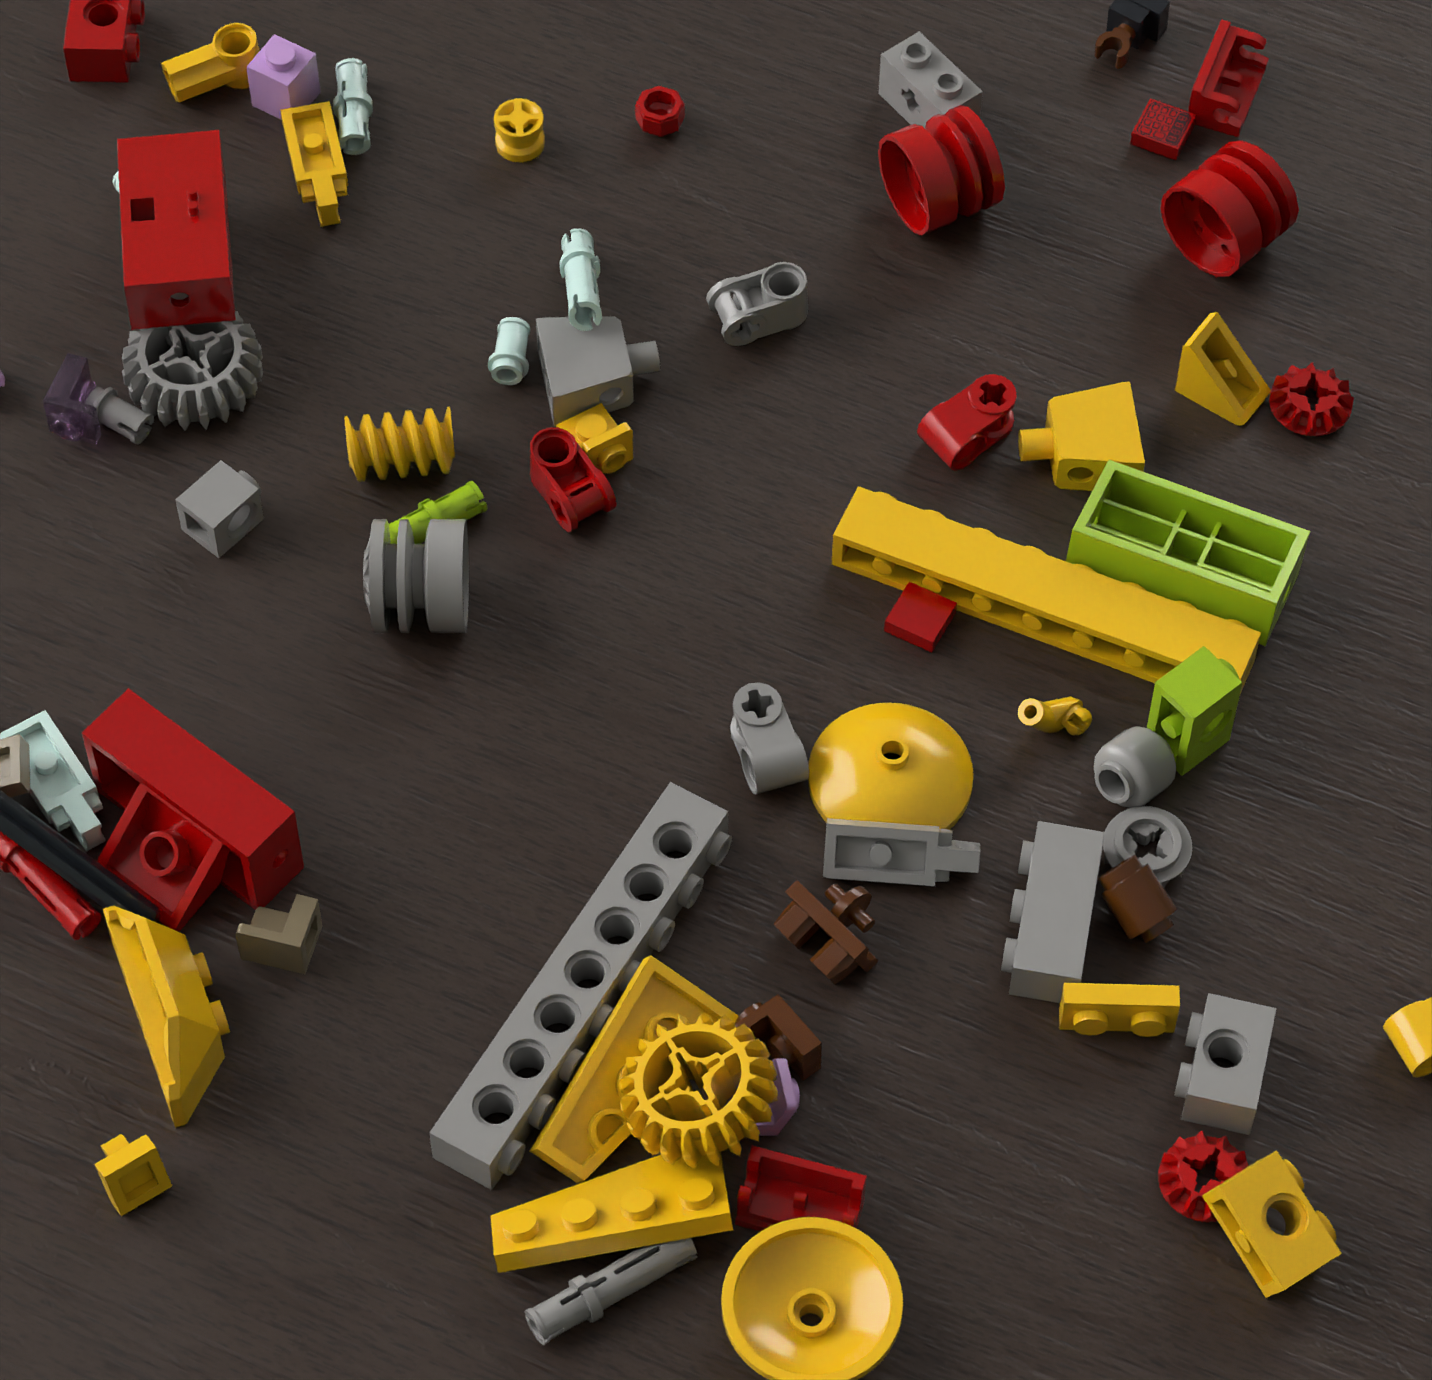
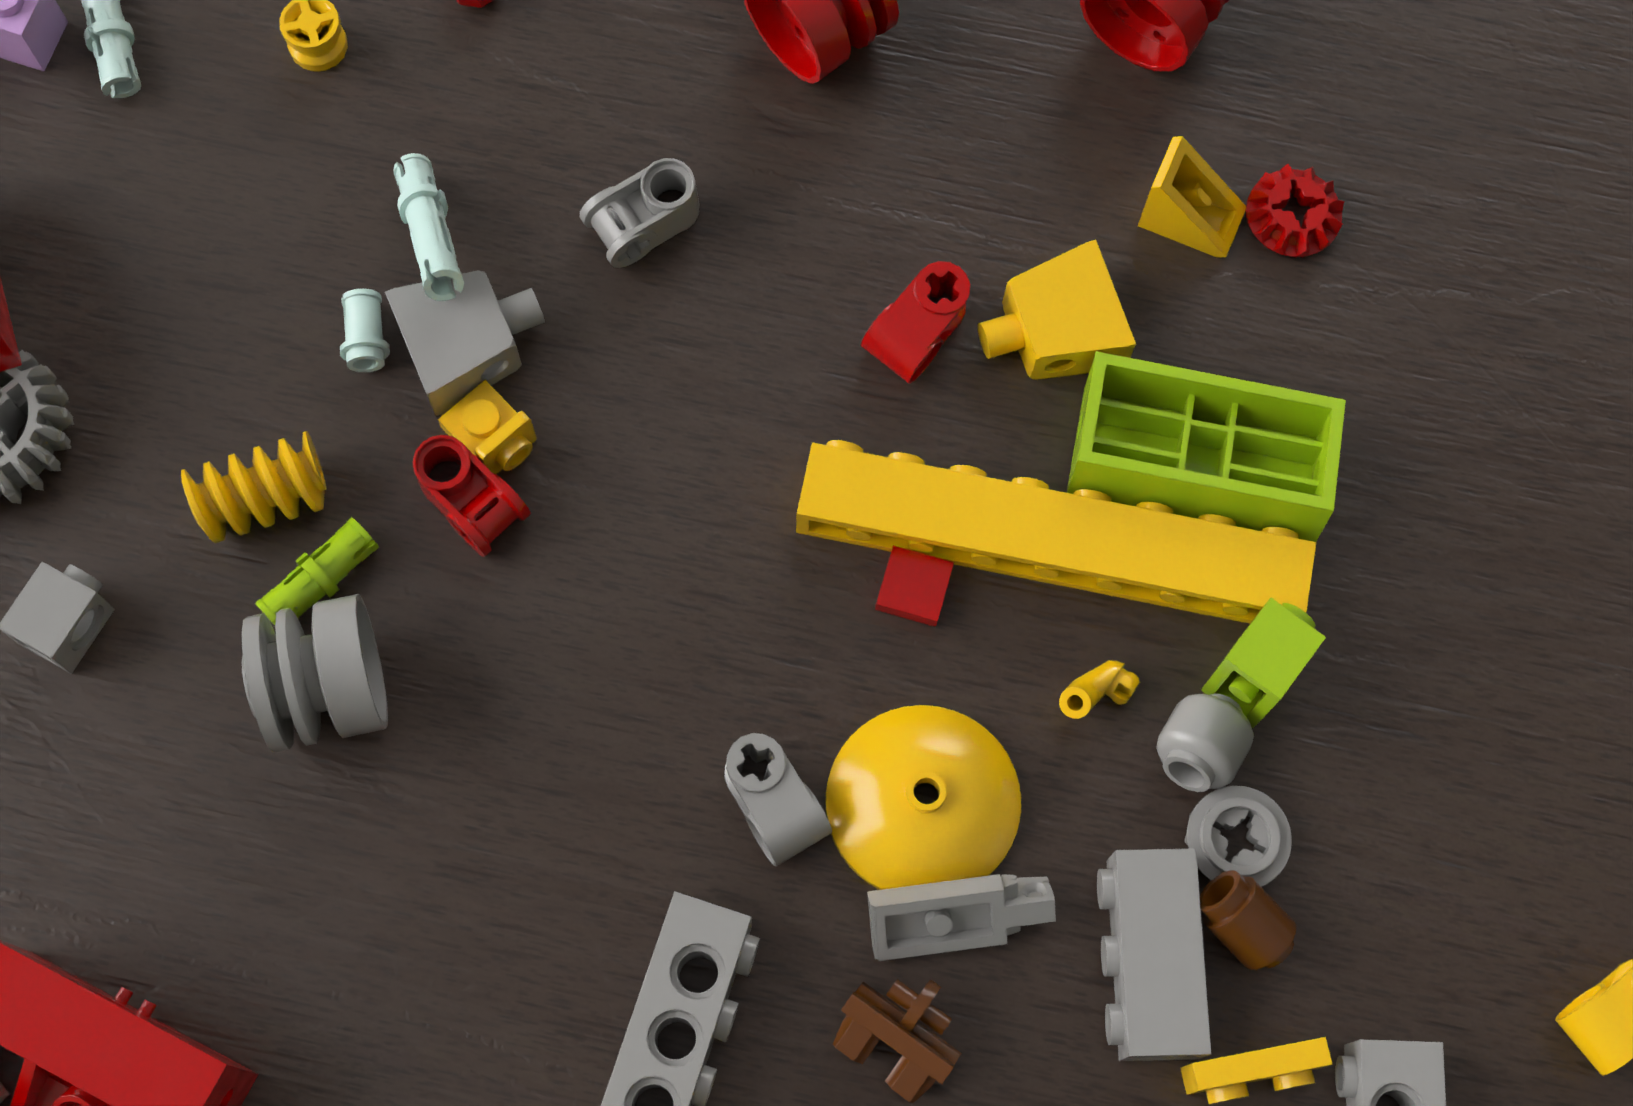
camera: 15 degrees left, 15 degrees up
yellow hinge [280,101,348,227] -> none

